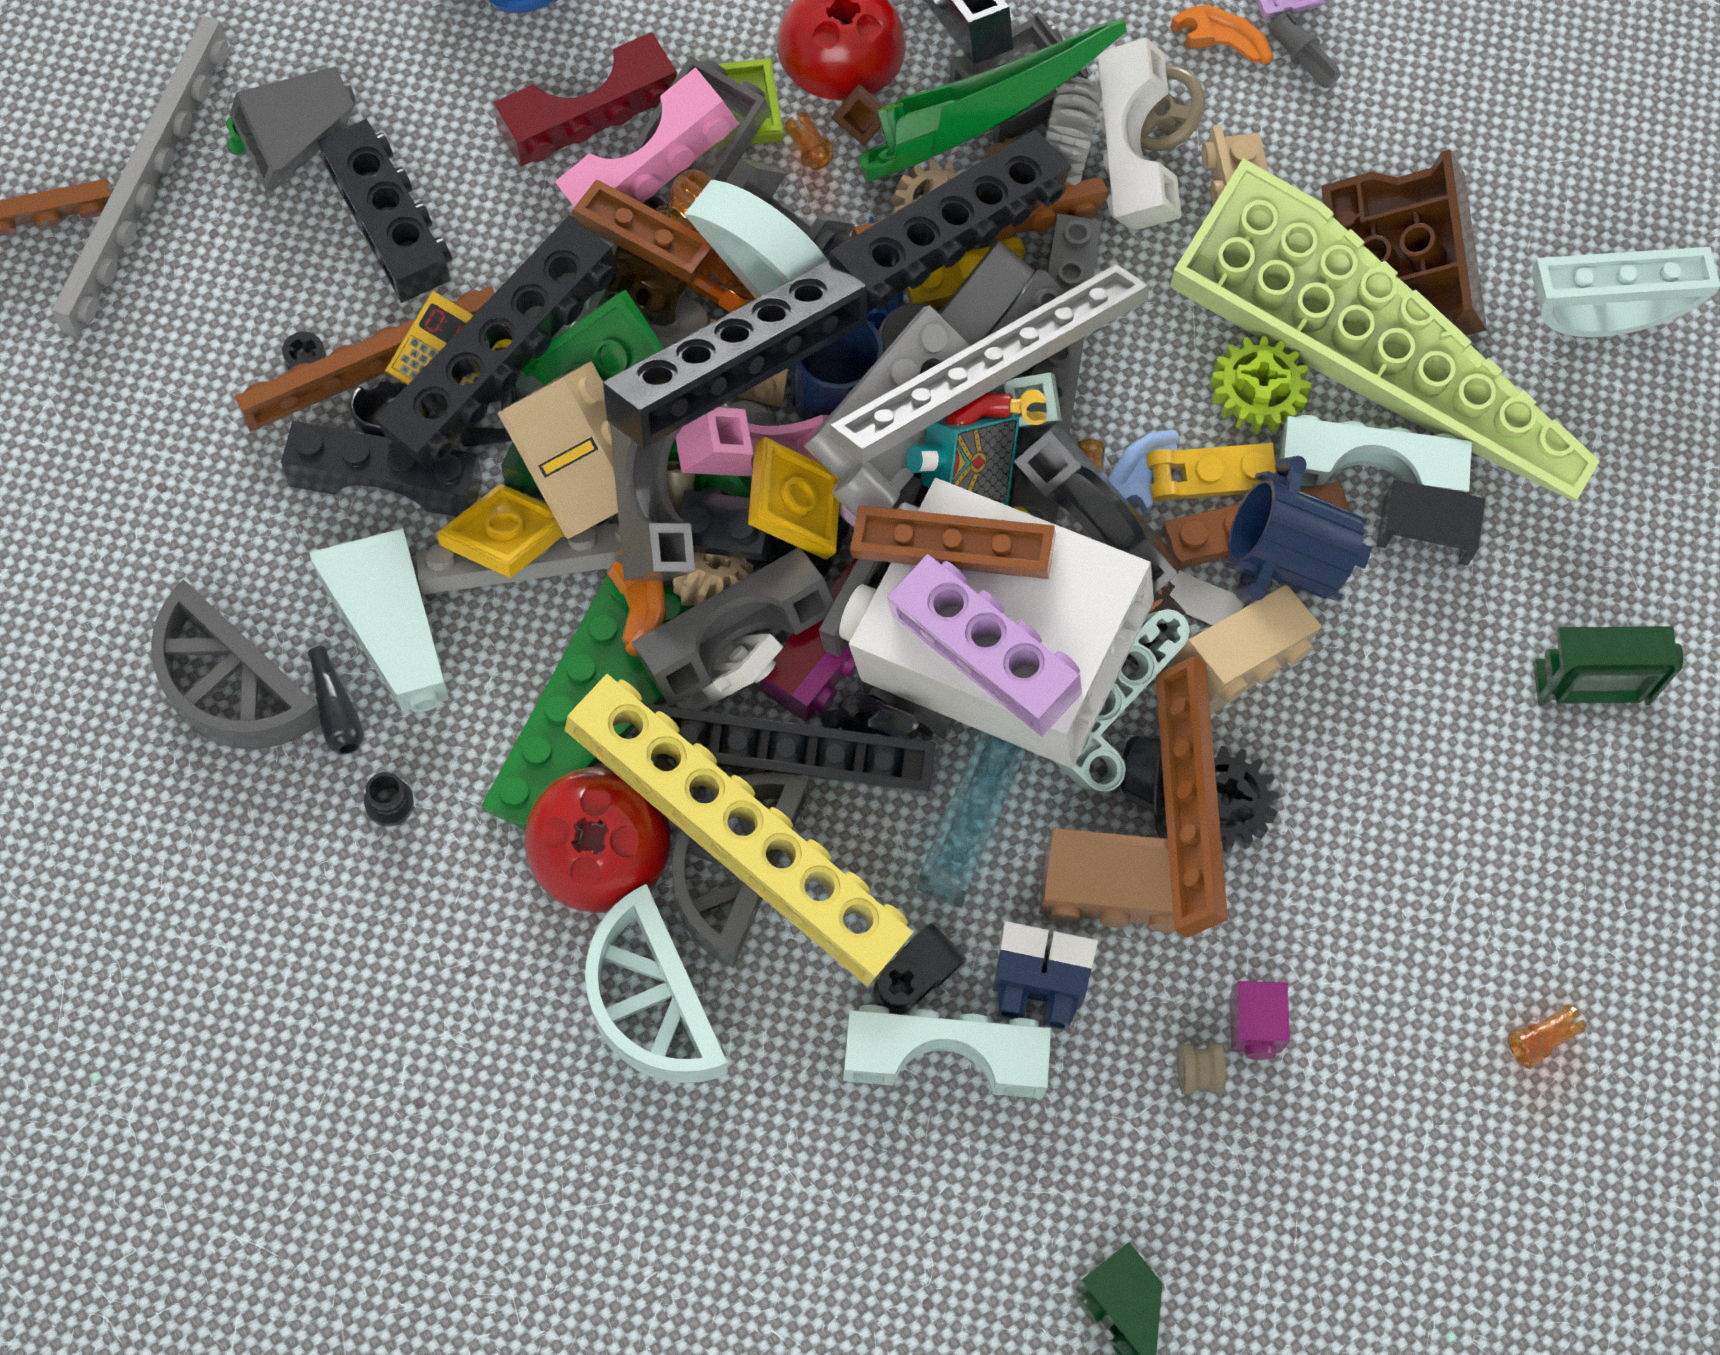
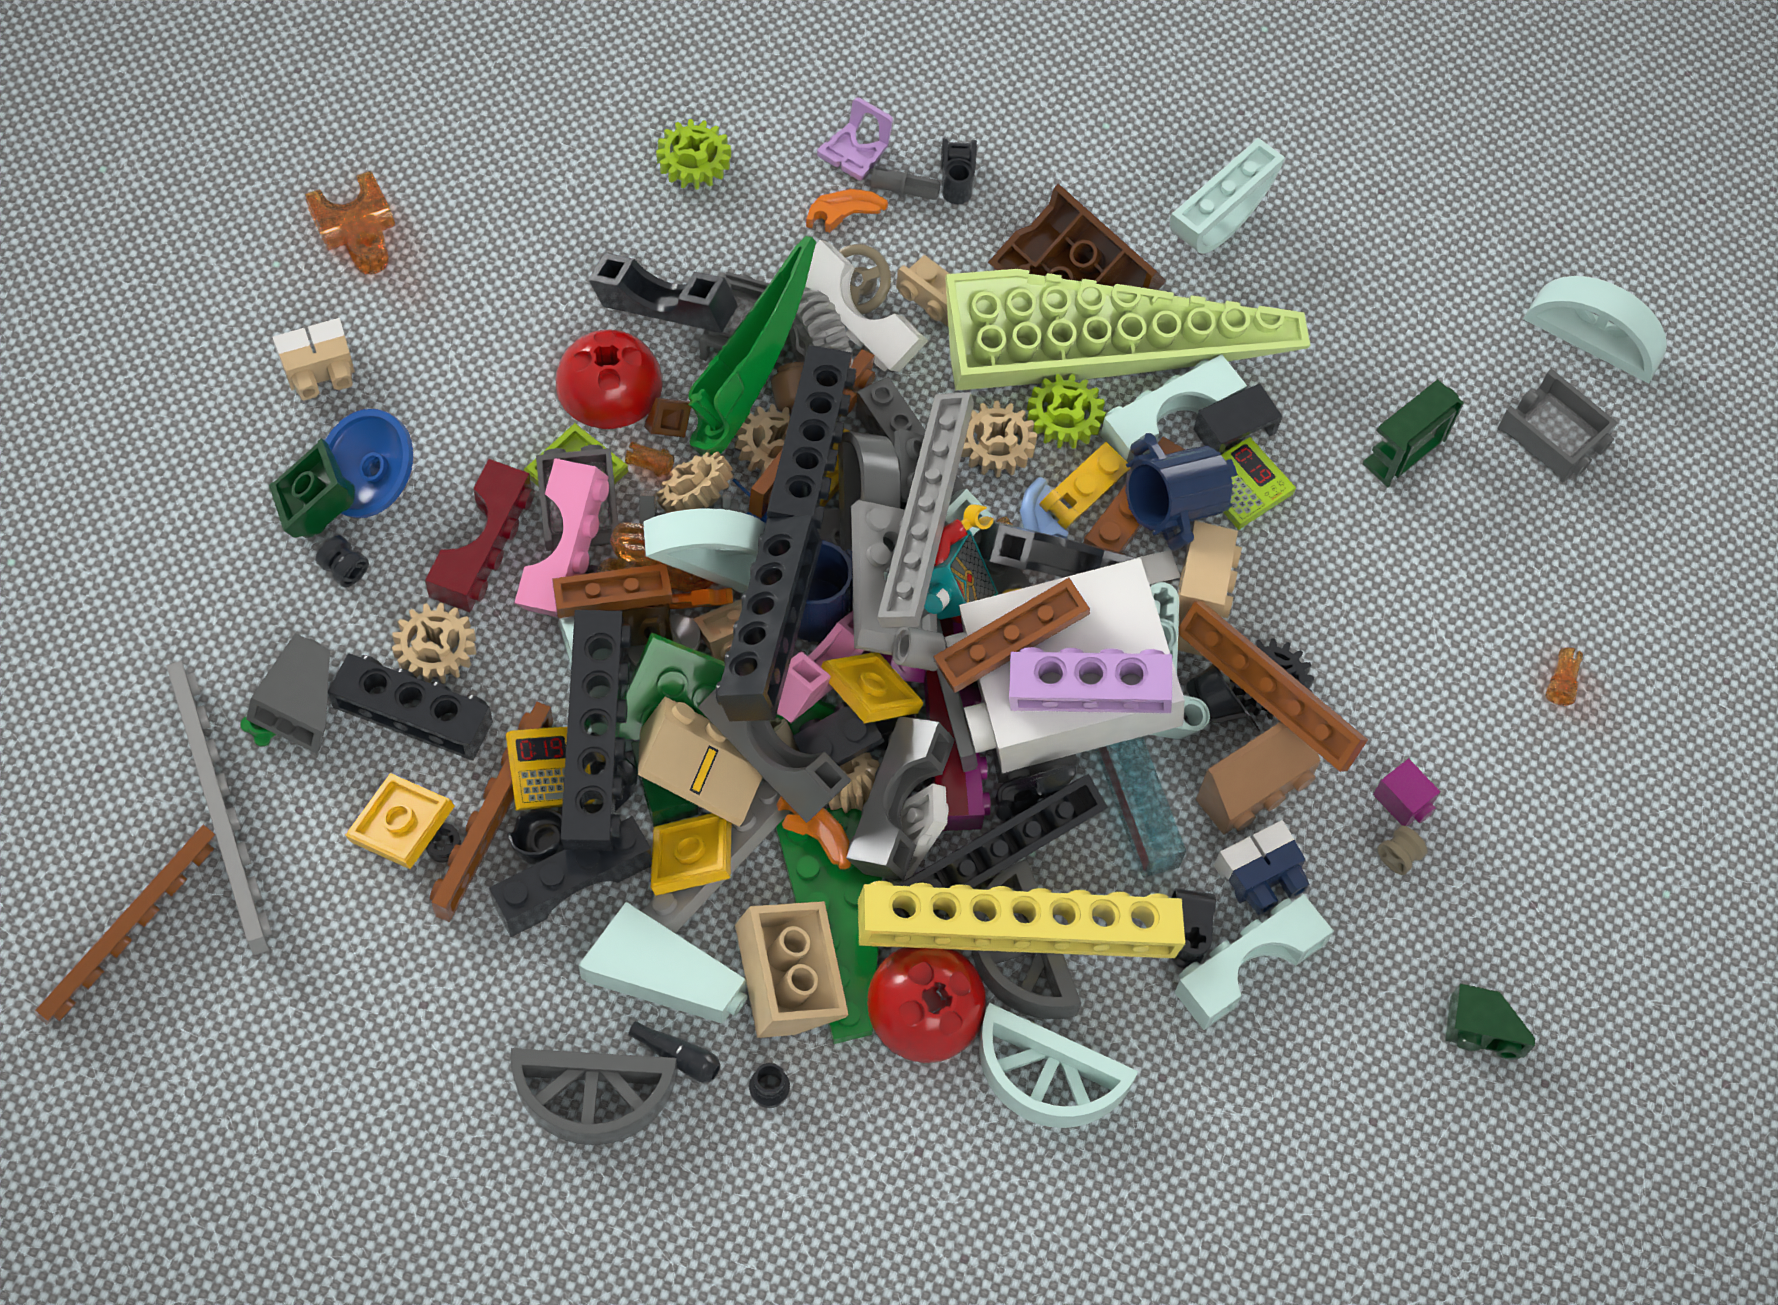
camera: 40 degrees left, 5 degrees down
none -> black wheel [315,535,369,588]
none -> yellow tile [345,773,455,870]
none -> tan gear [392,603,476,684]
none -> tan gear [657,452,734,513]
none -> tan slope [735,902,848,1038]
none -> black piece [941,138,977,205]
none -> tan gear [961,401,1037,477]
none -> lime tile [1221,437,1296,530]

